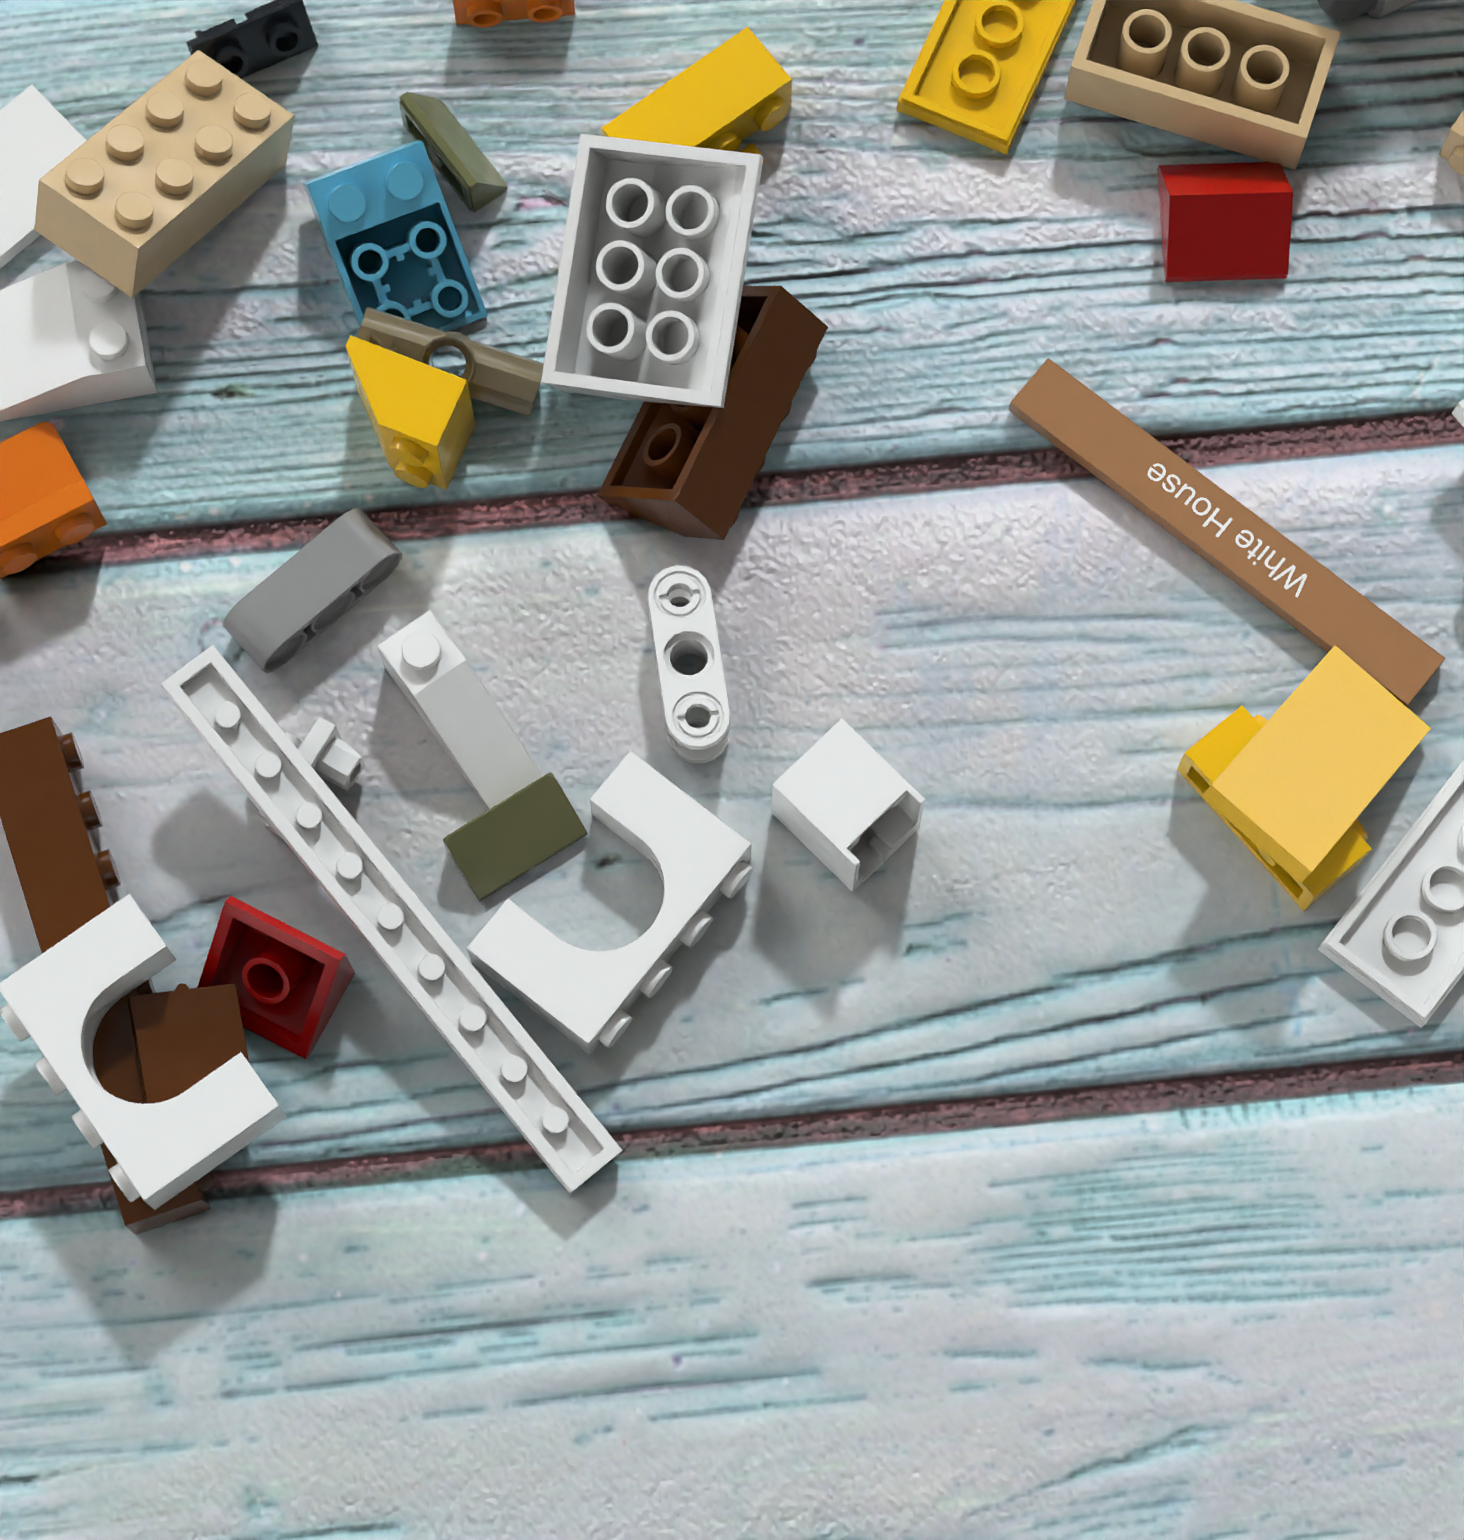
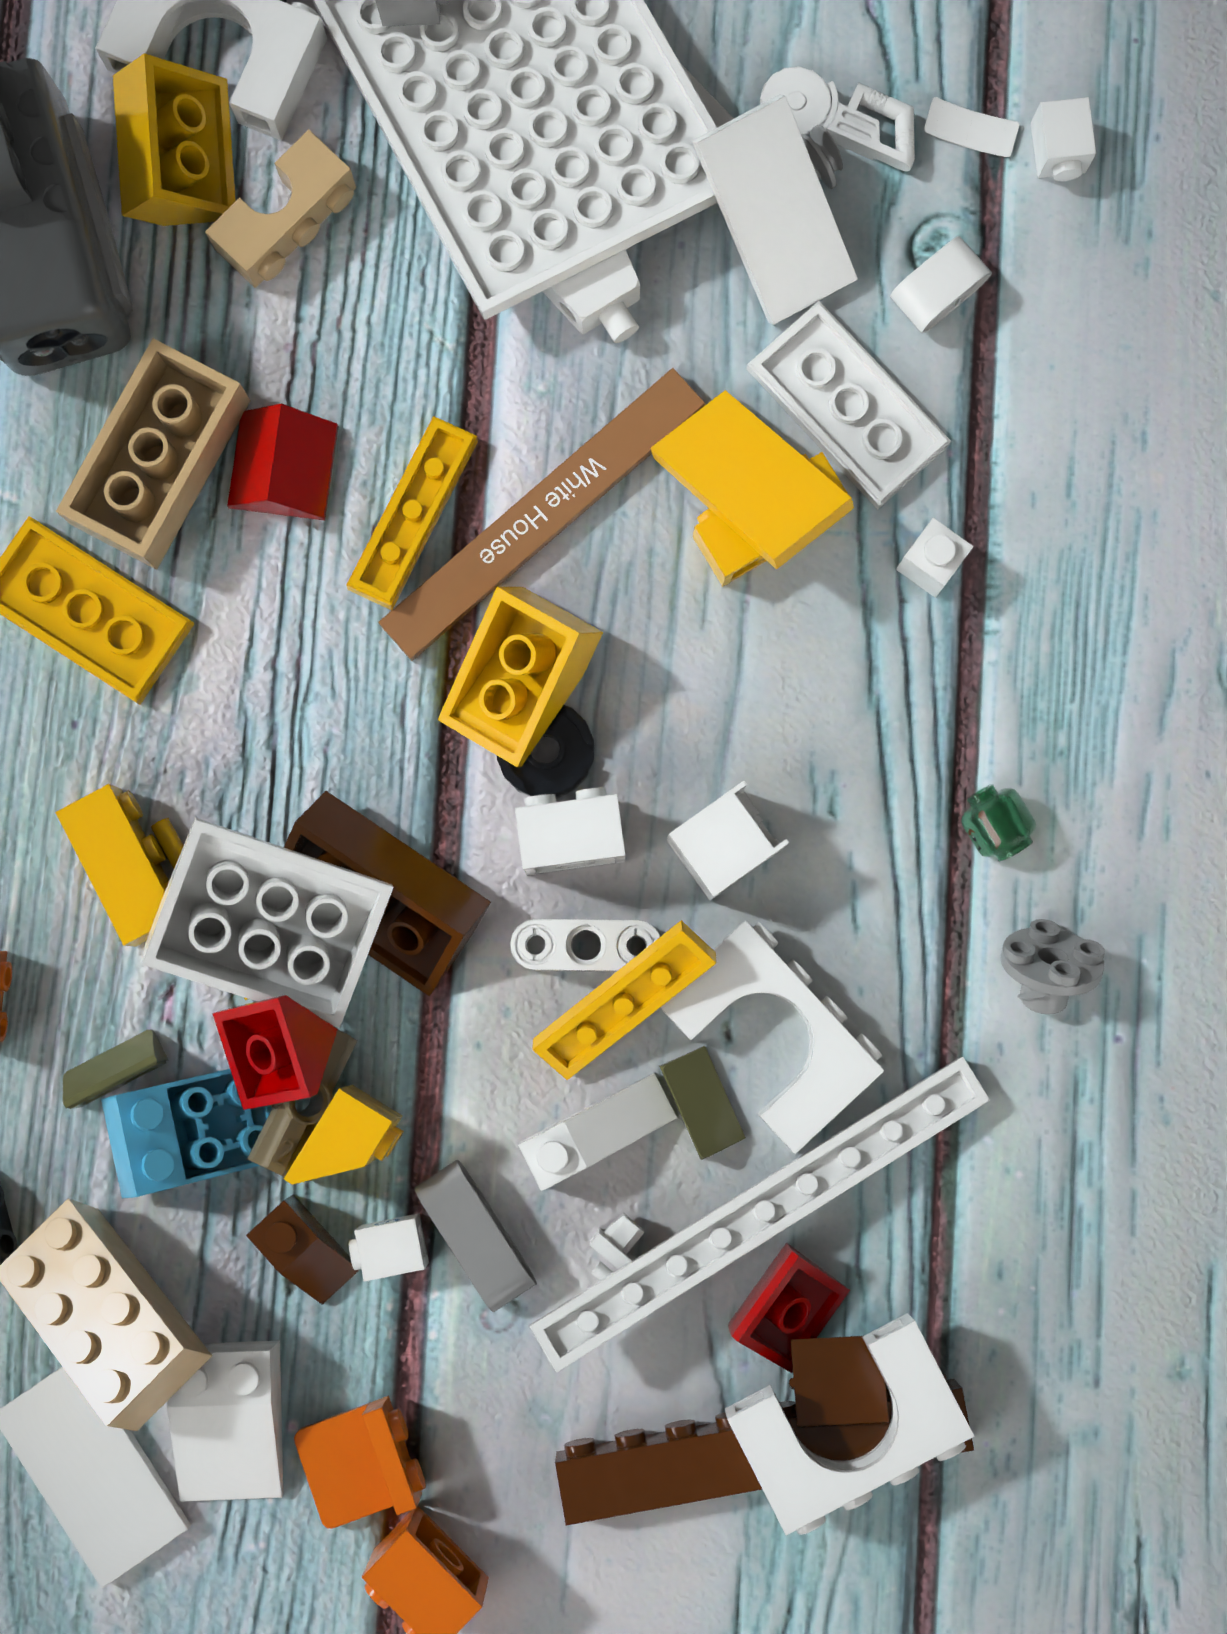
camera: 80 degrees left, 10 degrees up
none -> red slope [212,995,338,1110]
none -> reddish brown slope [246,1194,360,1305]
none -> yellow tile [346,416,478,610]
none -> white brick [349,1213,429,1282]
none -> yellow slope [438,587,603,767]
none -> black tile [497,705,594,799]
none -> white brick [515,787,625,875]
none -> yellow plate [532,920,717,1080]
none -> white brick [896,518,974,598]
none -> clear green head [961,784,1036,862]
none -> light grey plate [1001,919,1105,1014]

